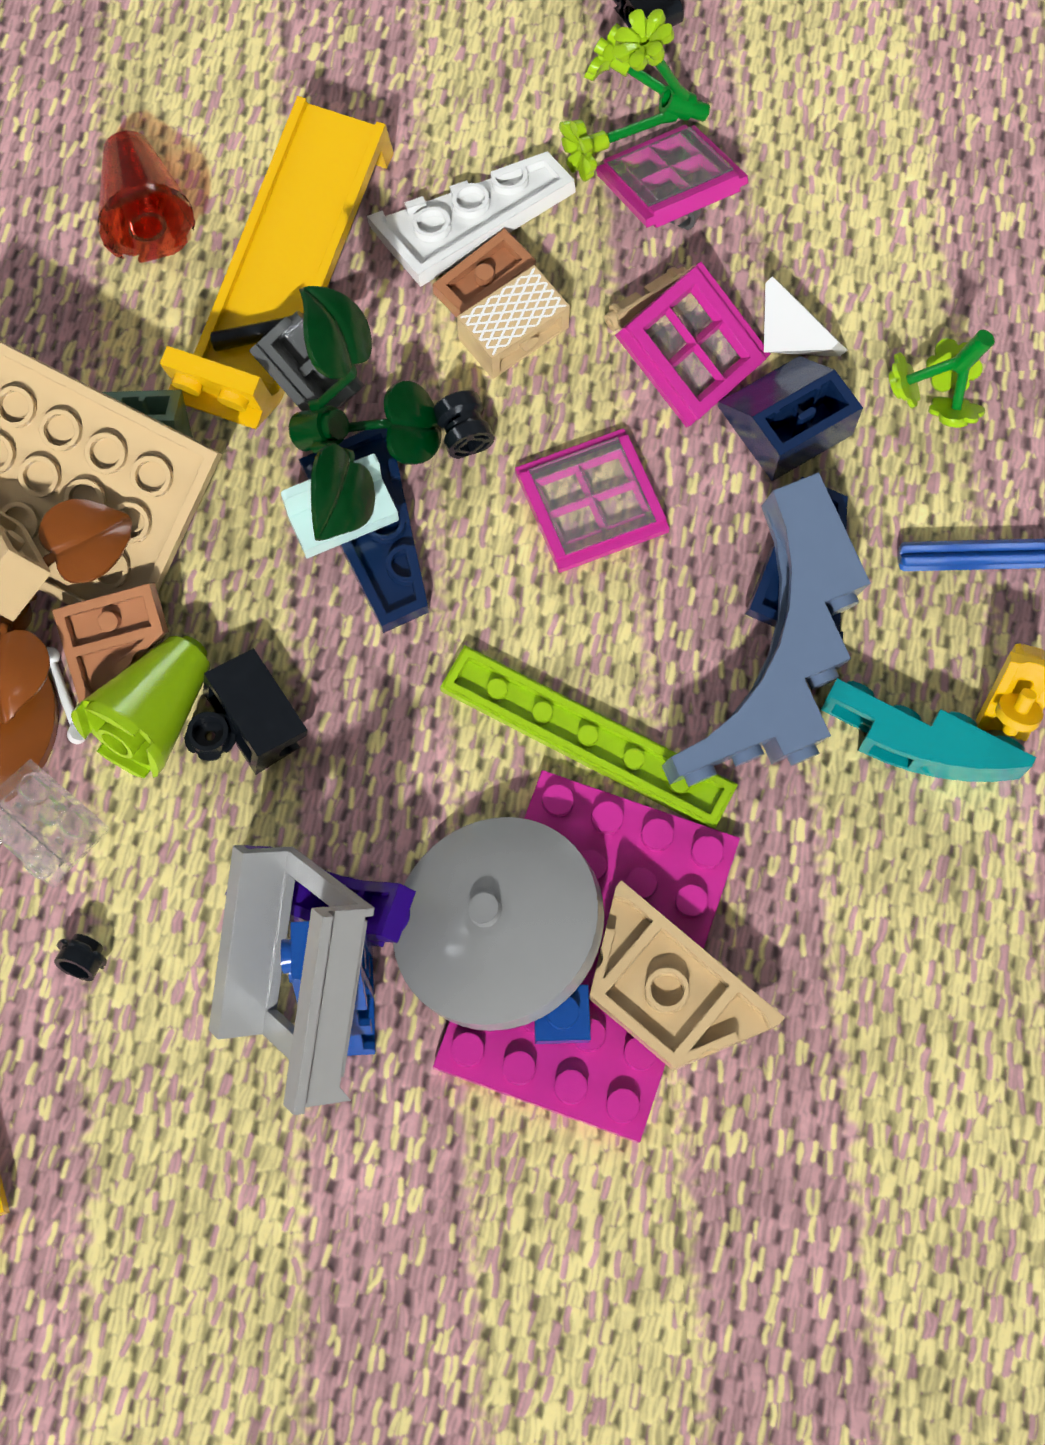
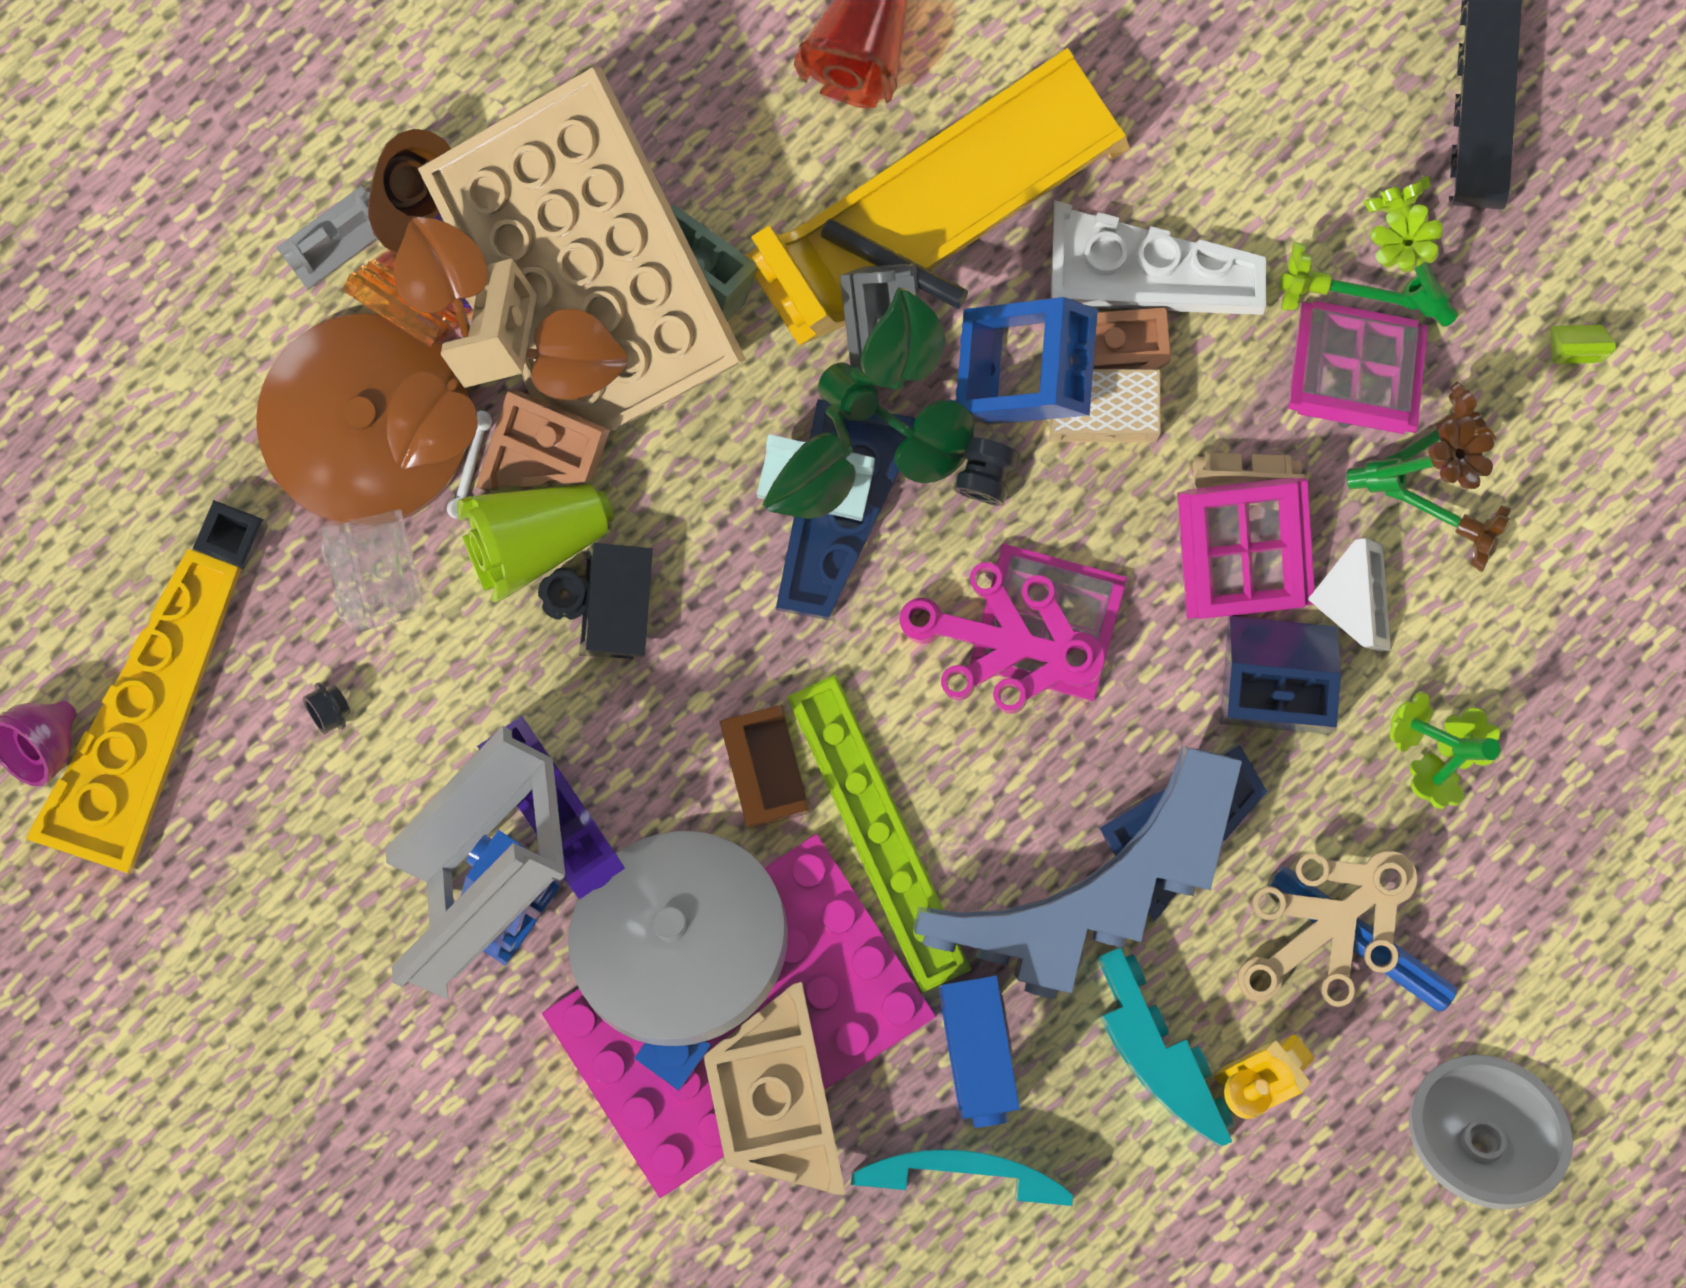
camera: 35 degrees right, 10 degrees up
none -> reddish brown panel [719,705,810,830]
none -> teal slope [850,1149,1073,1206]
none -> dark pink plant [899,562,1105,714]
none -> blue window [938,976,1020,1128]
none -> blue window [956,297,1098,424]
none -> tan plant [1237,851,1417,1007]
none -> reddish brown plant [1346,381,1512,573]
none -> lime slope [1550,325,1616,364]

